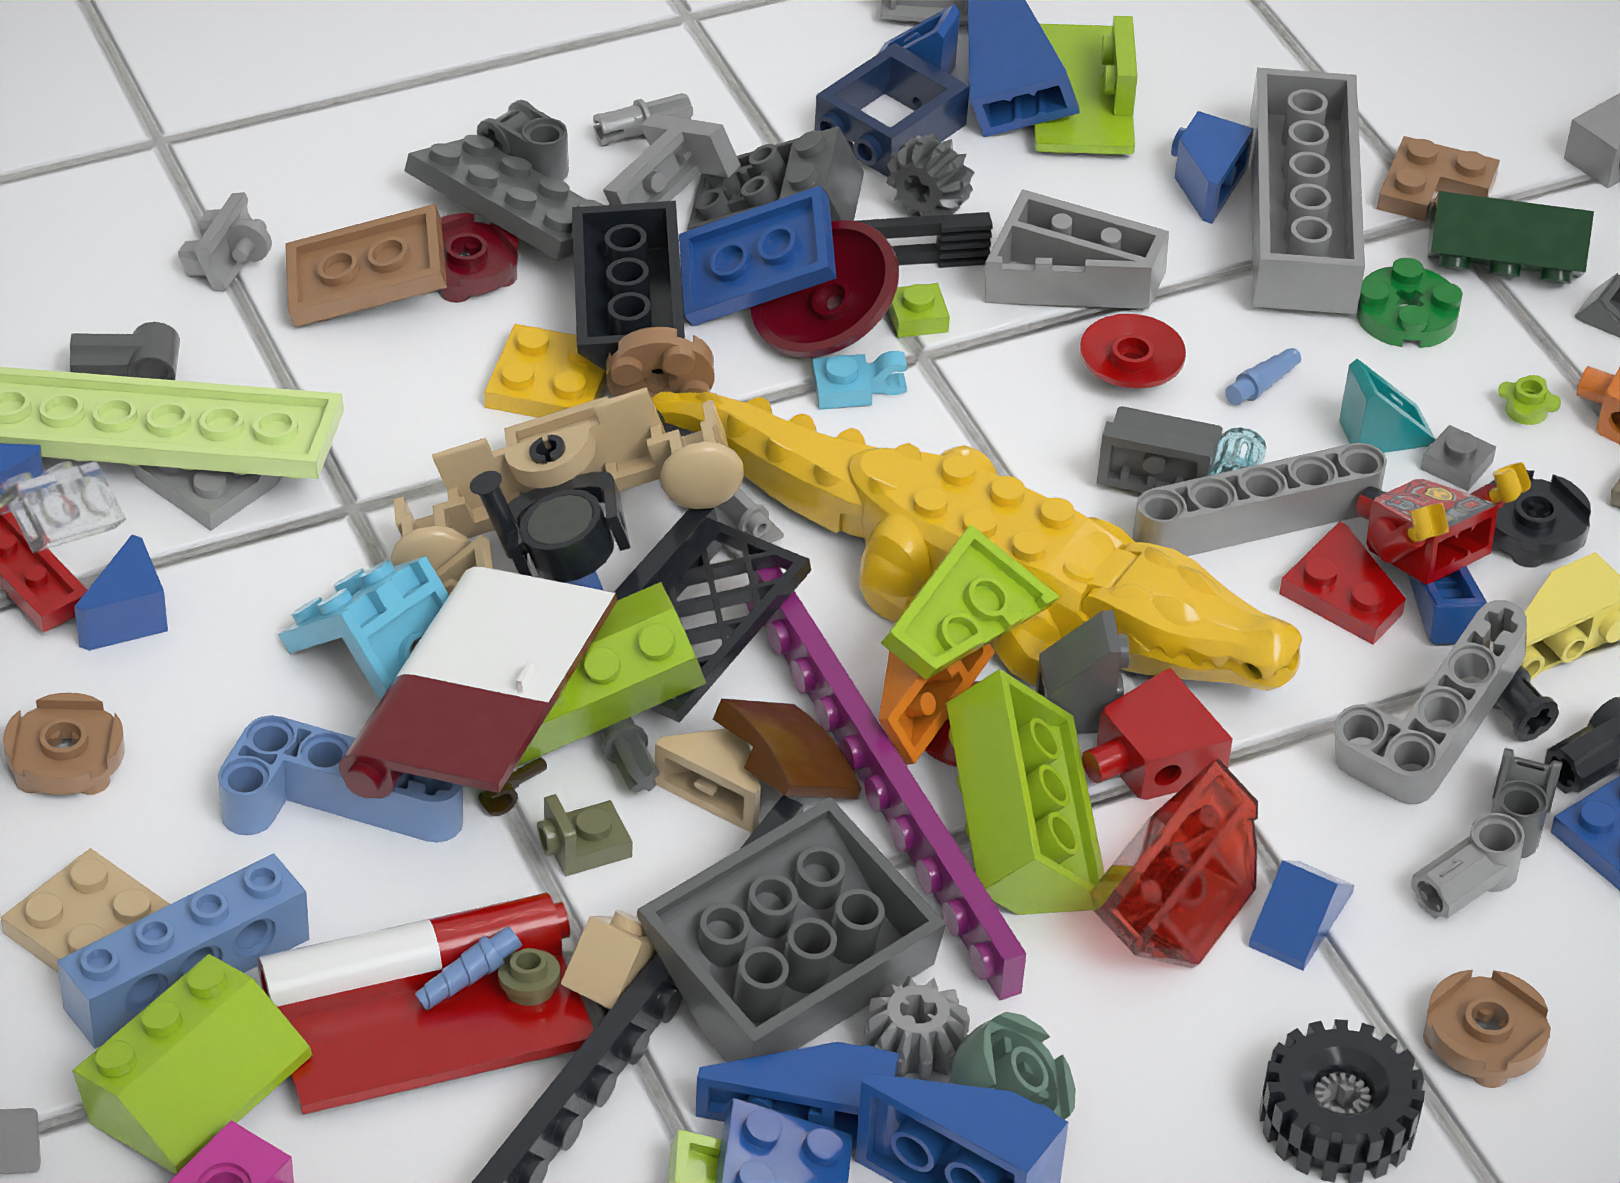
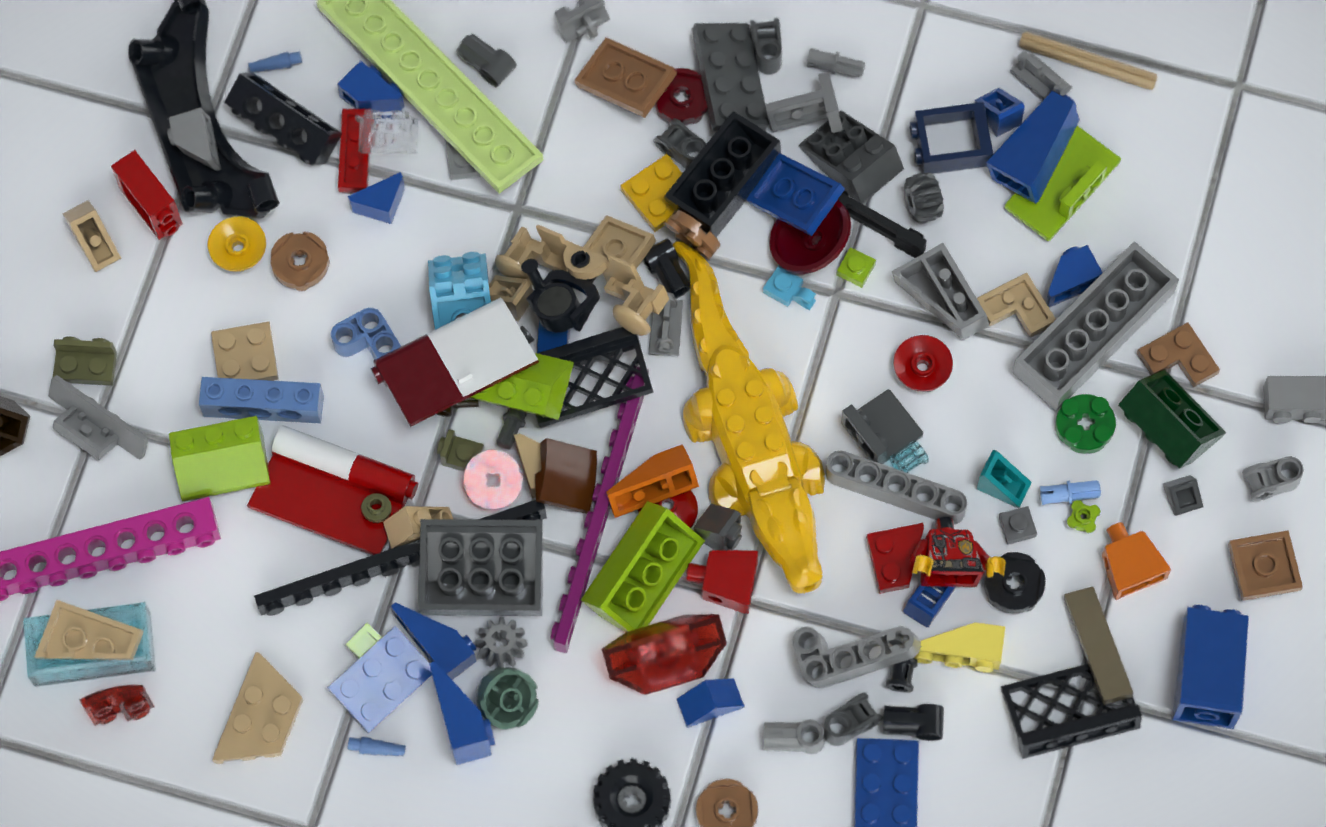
camera: 45 degrees right, 25 degrees up
medium blue animal [414,926,522,1010] -> none
lime wing [881,525,1060,680] -> none
medium blue animal [1225,348,1302,405] -> none
none -> clear red plate [463,449,524,510]
none -> dark grey piece [654,119,706,169]
none -> tan plate [977,273,1056,338]
none -> light blue axle [1040,480,1101,505]

